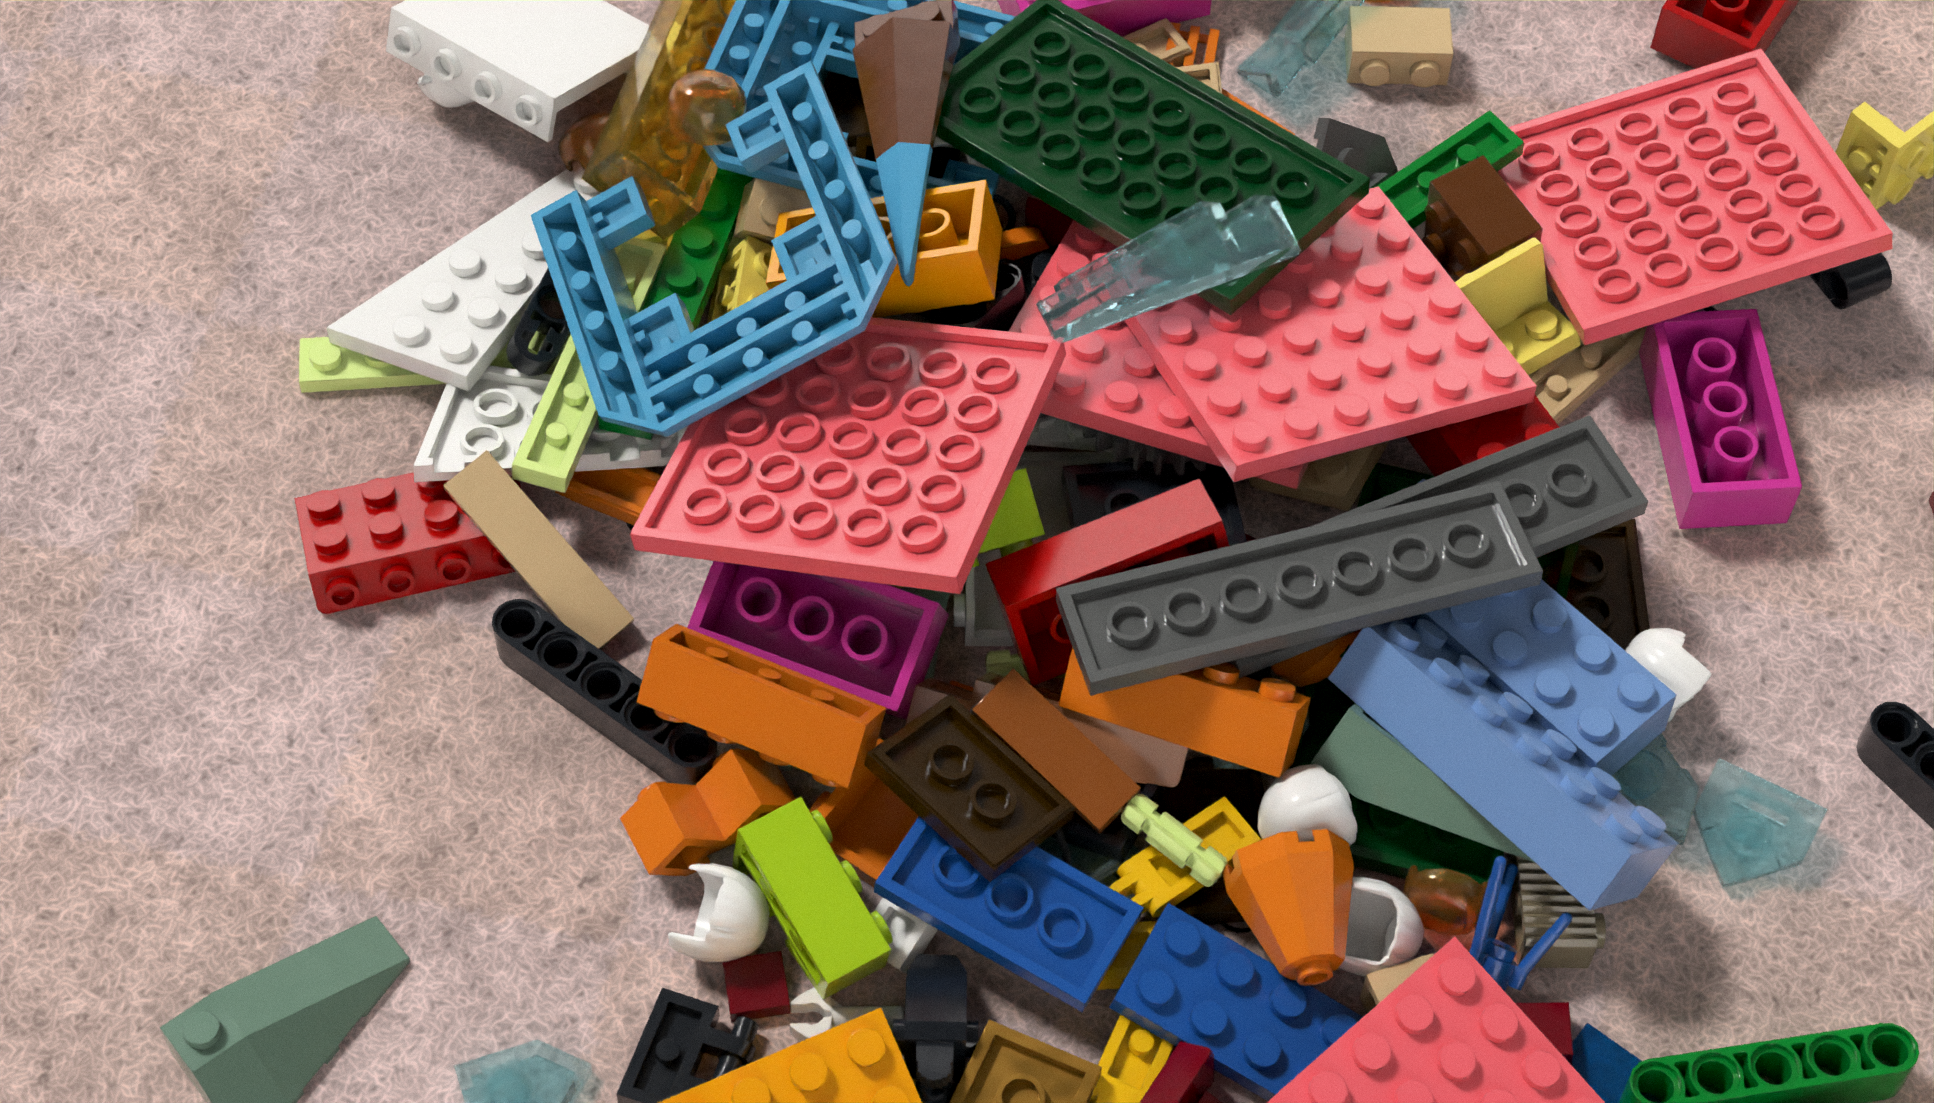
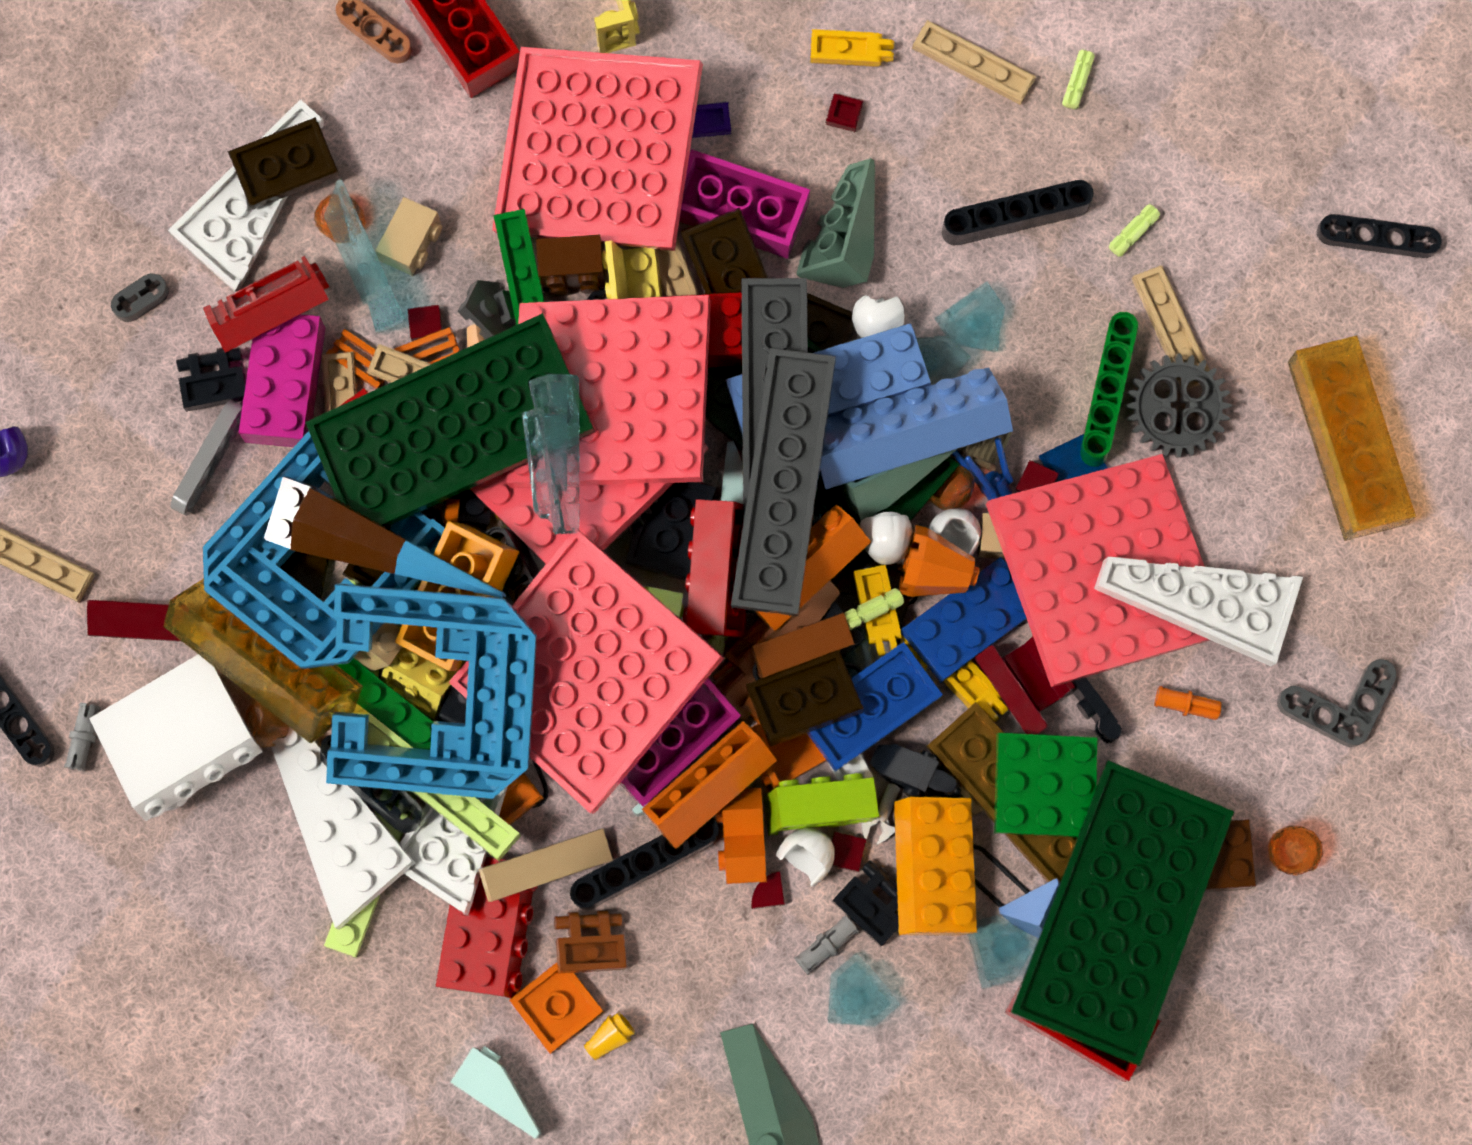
camera: 65 degrees left, 20 degrees up
clear orange hair [667,69,747,146] -> none
none -> dark red tile [407,305,442,341]
none -> light aqua slope [450,1046,542,1139]
none -> orange tile [509,962,604,1054]
none -> dark orange plate [554,910,627,974]
none -> yellow cone [584,1012,635,1061]
none -> dark brown tile [680,207,768,294]
none -> dark purple tile [692,102,731,138]
none -> dark red tile [751,871,785,910]
none -> light grey pin [794,915,859,975]
none -> sand green wedge [796,158,875,288]

